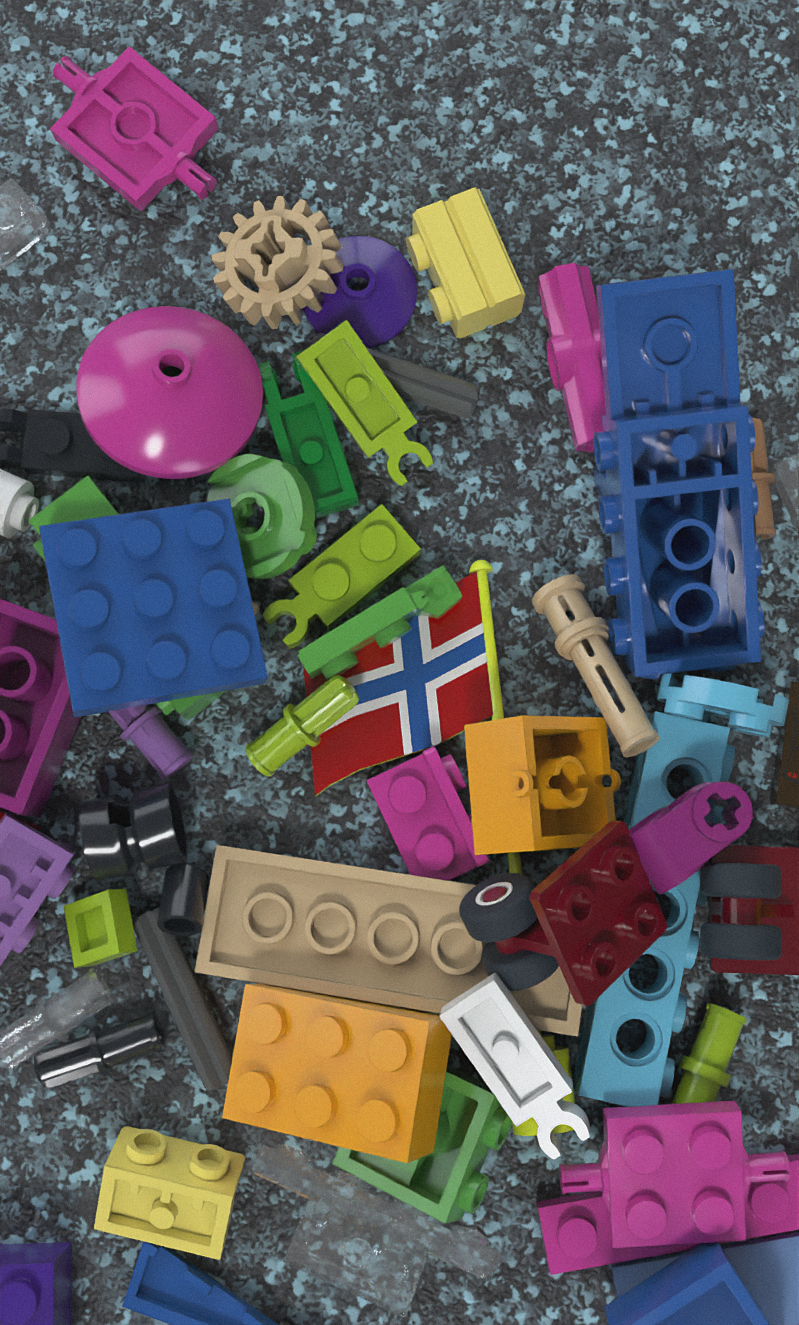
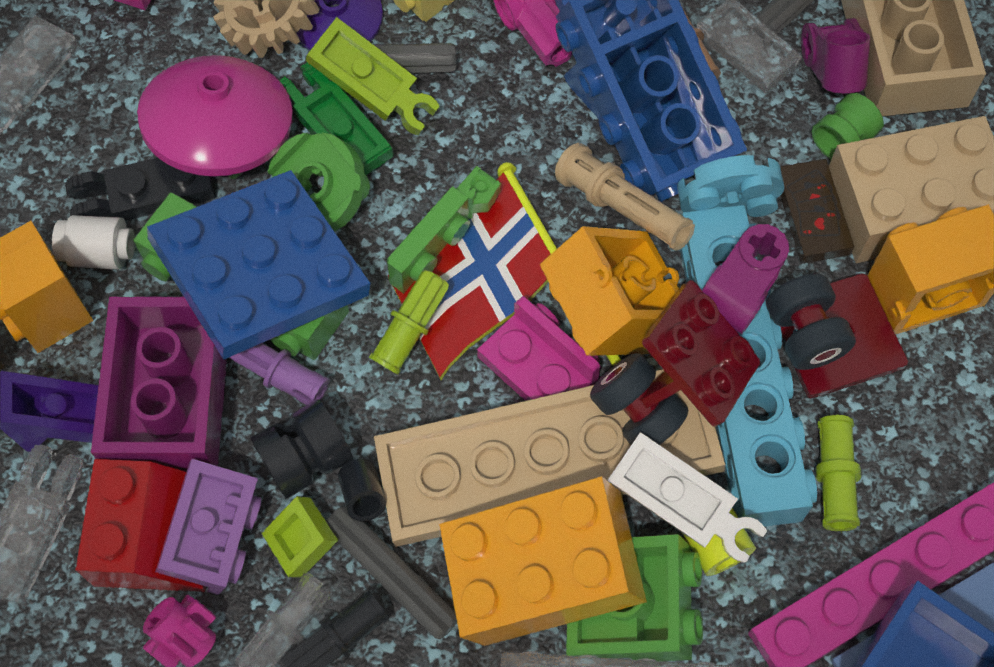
camera: 20 degrees left, 15 degrees down
lime plate [263,504,421,649] -> none
dark pink plate [559,1101,790,1248] -> none

